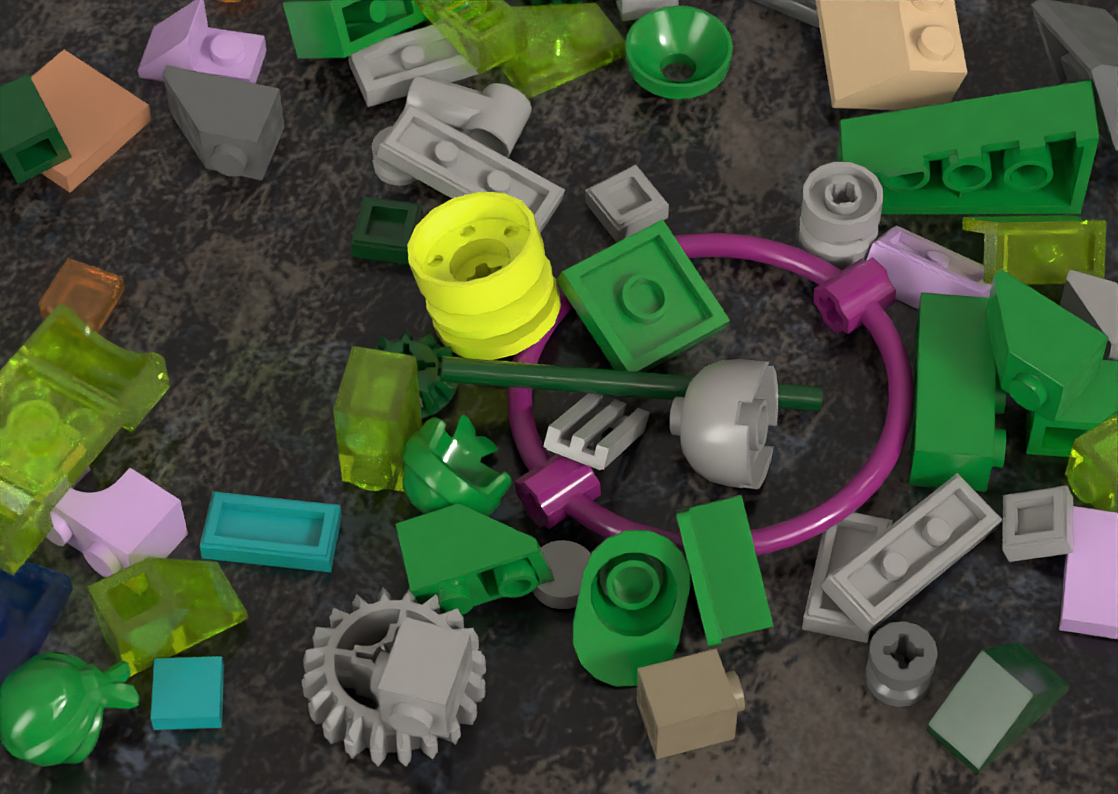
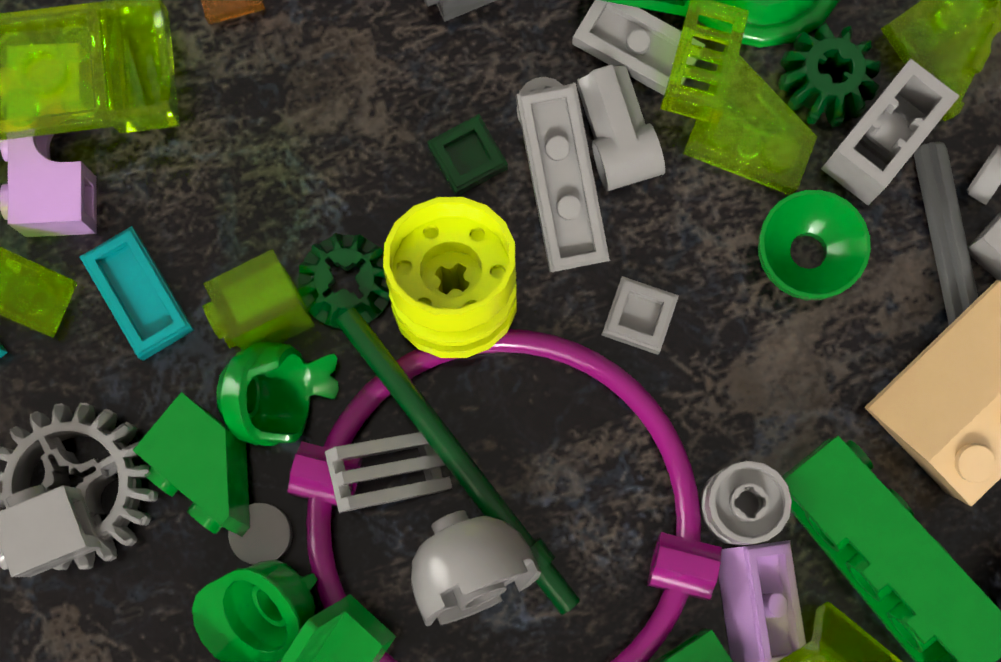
camera: 50 degrees right, 25 degrees up
green tile [556,219,730,372] -> none

